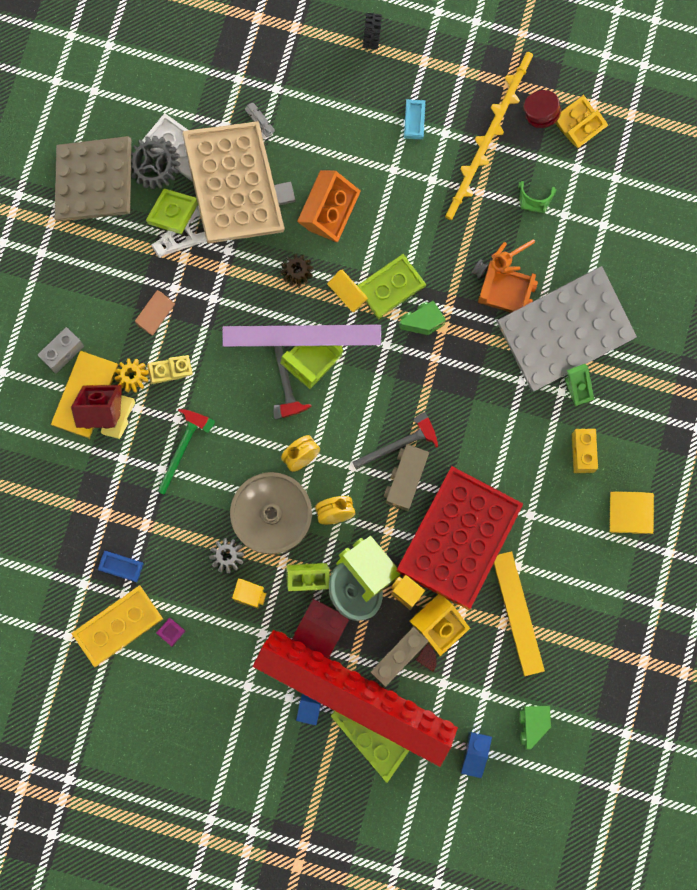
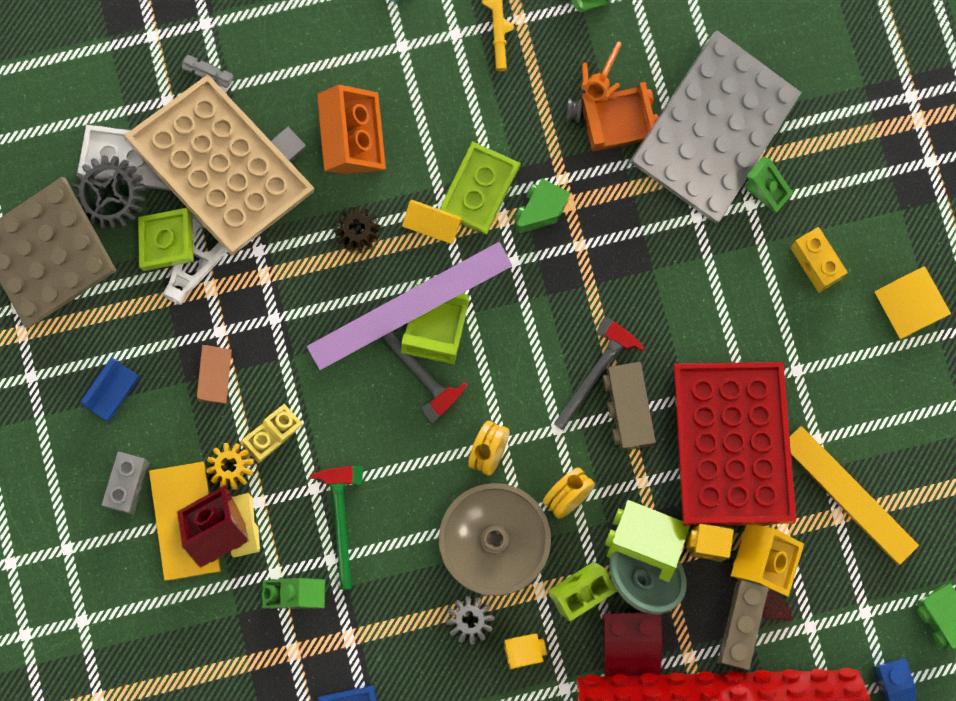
camera: 30 degrees left, 0 degrees up
none -> blue panel [80,357,140,423]
none -> bright green slope [262,578,325,609]

